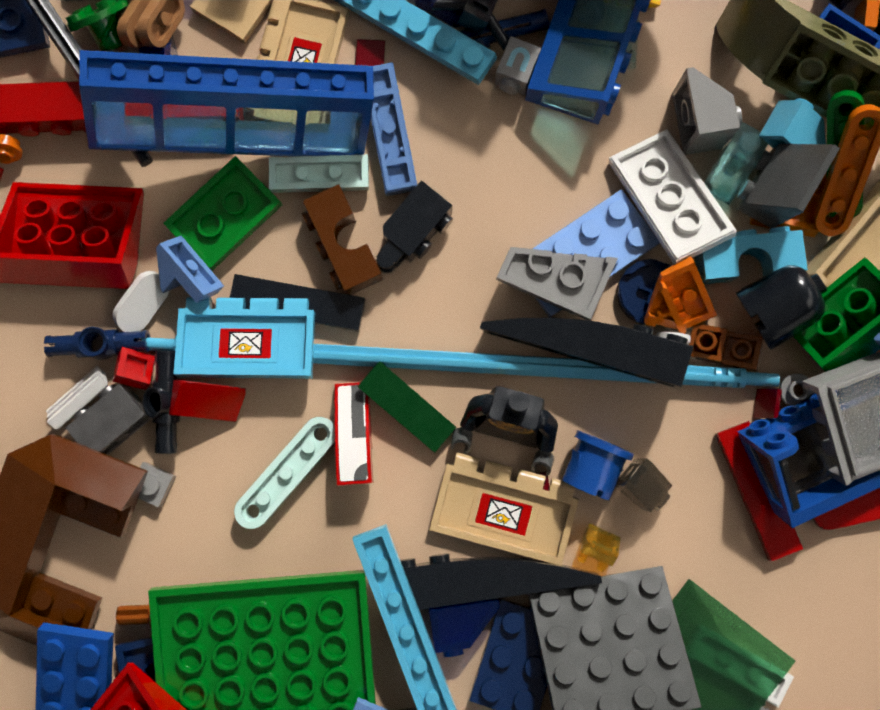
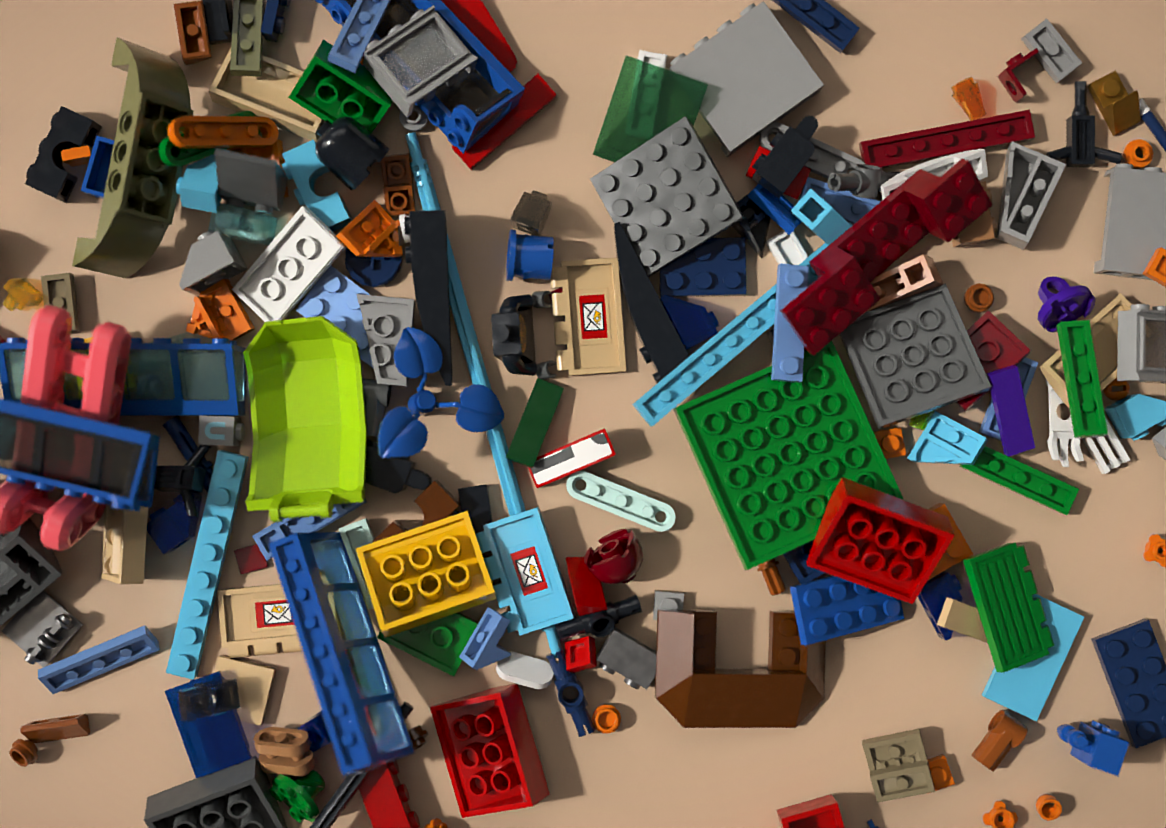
camera: 110 degrees left, 5 degrees up
white tile [46,366,108,430] -> none
clear yellow tile [578,523,621,572] -> none
dark red piece [753,389,782,418] -> none
none -> orange slope [186,279,255,341]
none -> lime windscreen [243,316,367,522]
none -> yellow slope [355,511,496,637]
none -> dark grey piece [363,378,392,437]
none -> blue plant [378,327,504,458]
none -> reddish brown plate [408,725,428,750]
none -> dark red cylinder [584,529,643,584]
none -> orange plate [592,704,621,734]

